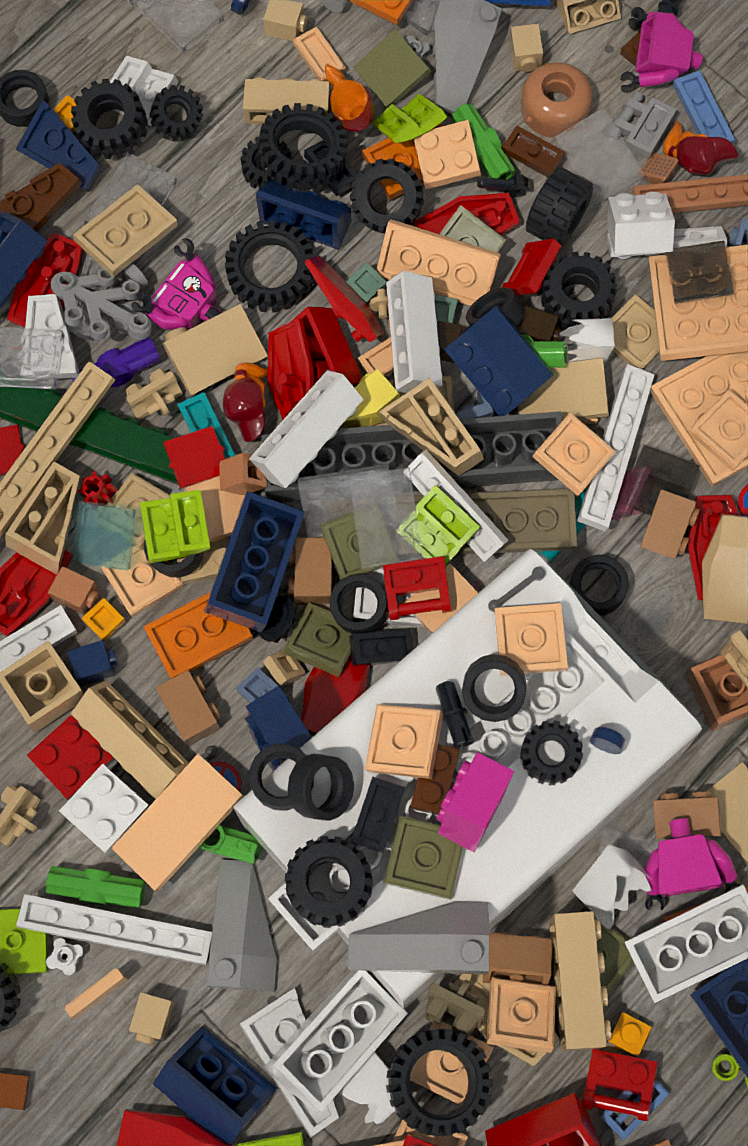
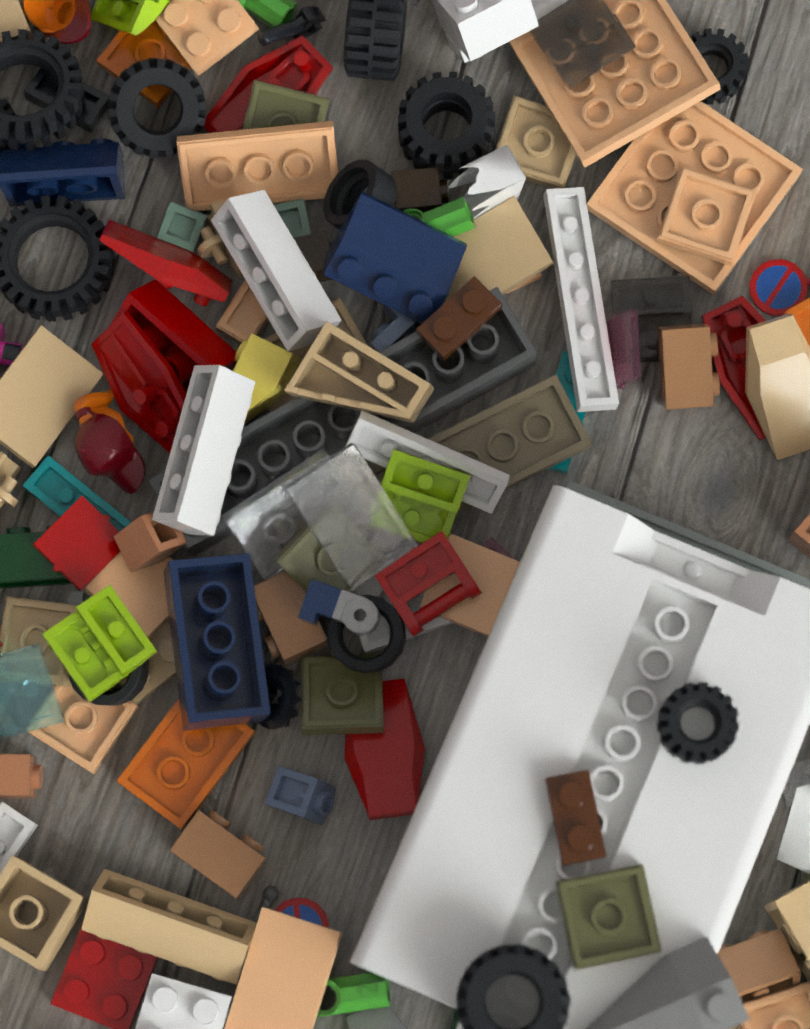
camera: 25 degrees left, 5 degrees up
dark blue brick [67,640,118,687] -> none
light orange plate [81,598,126,641] -> none
dark blue brick [244,685,312,771] -> none
black tyre [249,743,314,811] -> none
tan plate [263,650,306,686] -> none
black tyre [287,753,354,821] -> none
black plate [349,629,413,666] -> none
black plate [351,776,405,854] -> none
light nougat tile [365,704,444,779] -> none
black axle [436,681,475,749] -> none
dark pink brick [437,752,514,853] -> none
black tyre [462,654,527,722] -> none
dark grey hinge [488,567,545,612] -> none
light nougat plate [494,603,568,676] -> none
red plate [501,238,561,296] -> none
light nougat tile [532,412,616,496] -> none
black tyre [570,555,629,616] -> none
dark blue tile [590,727,626,754] -> none
none -> leg [298,579,380,636]
none -> reddish brown plate [416,276,502,361]

